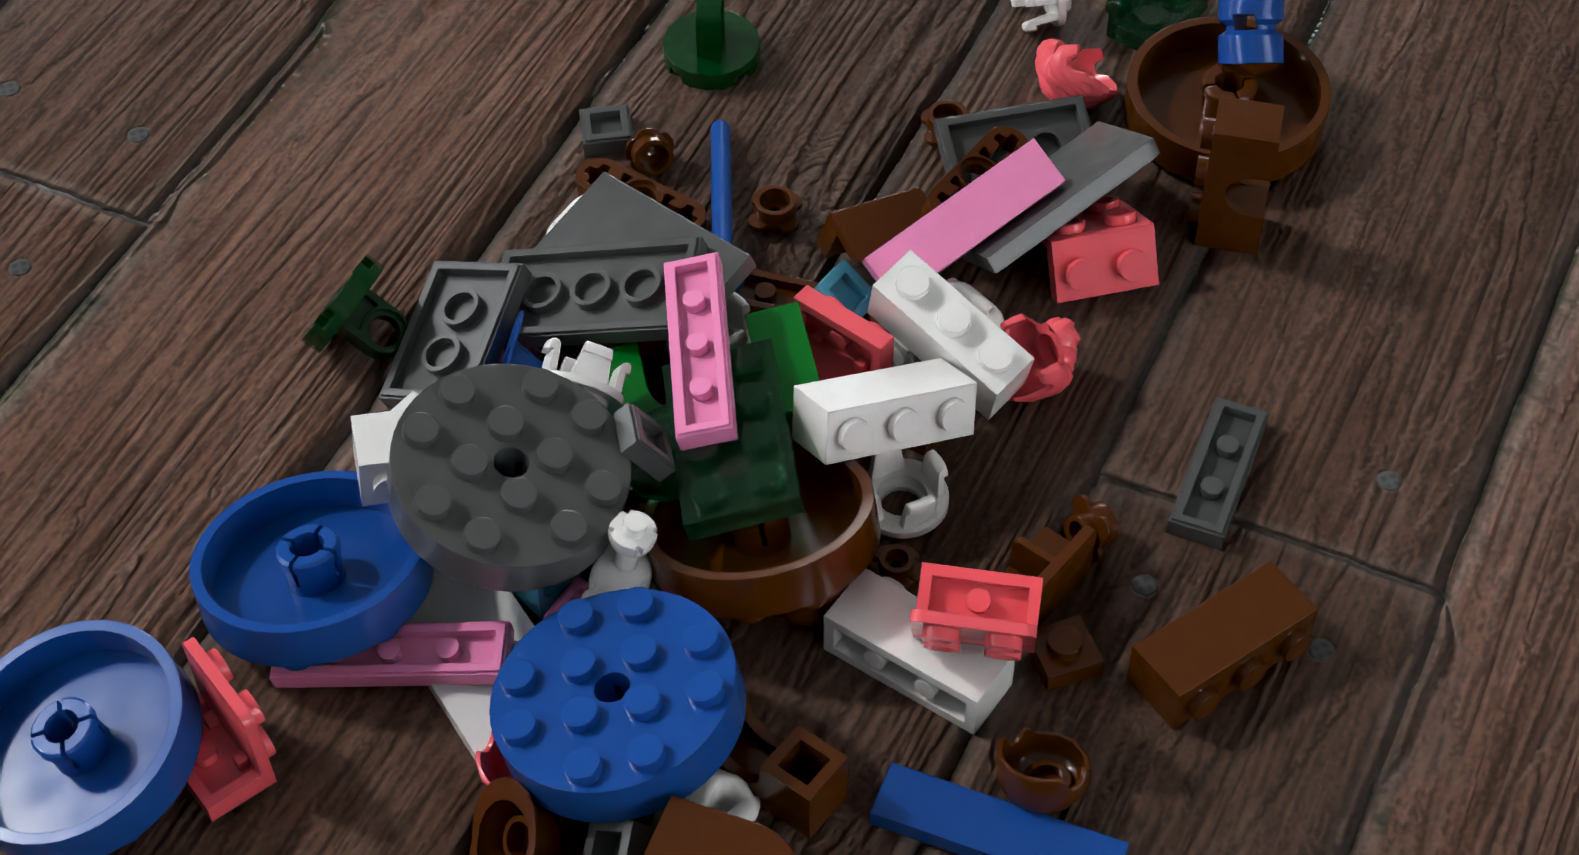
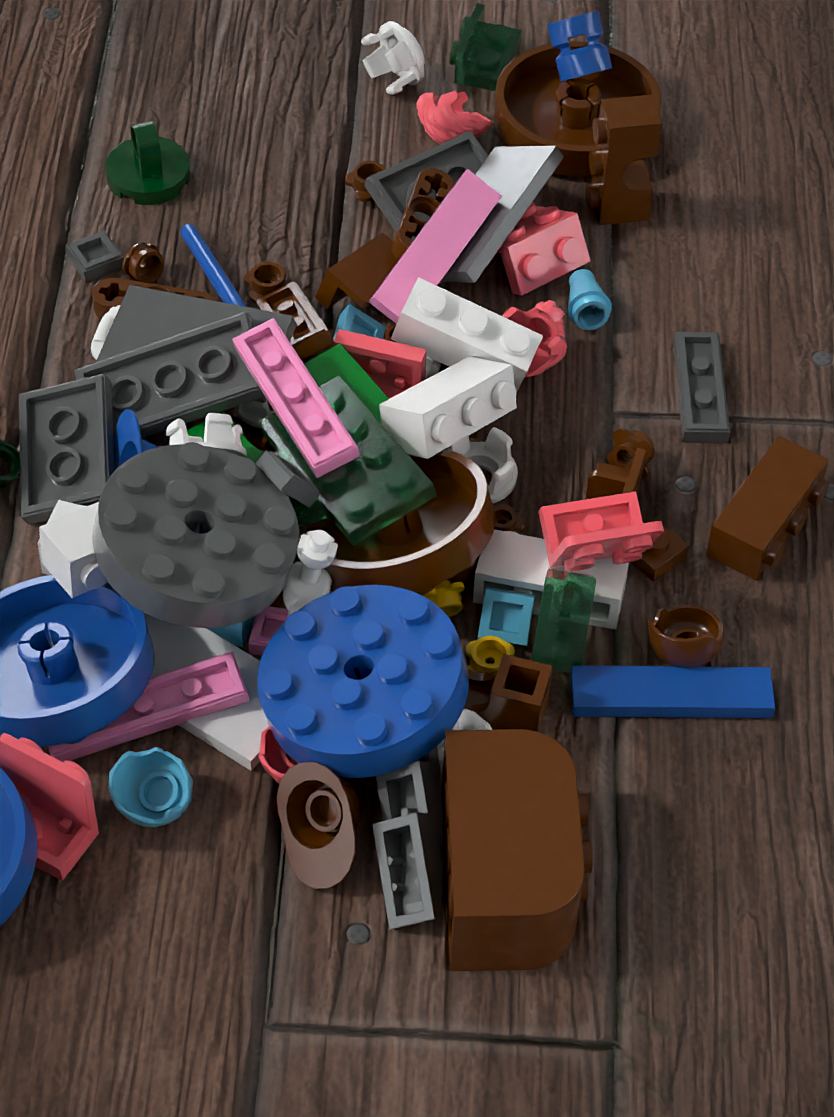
camera: 25 degrees left, 0 degrees up
none -> medium azure hair [108,747,193,827]
none -> reddish brown tile [256,282,334,360]
none -> yellow plate [422,580,465,617]
none -> yellow plate [466,636,515,673]
none -> medium azure plate [478,587,536,646]
none -> clear green bracket [532,568,596,673]
none -> medium azure cone [568,269,612,330]

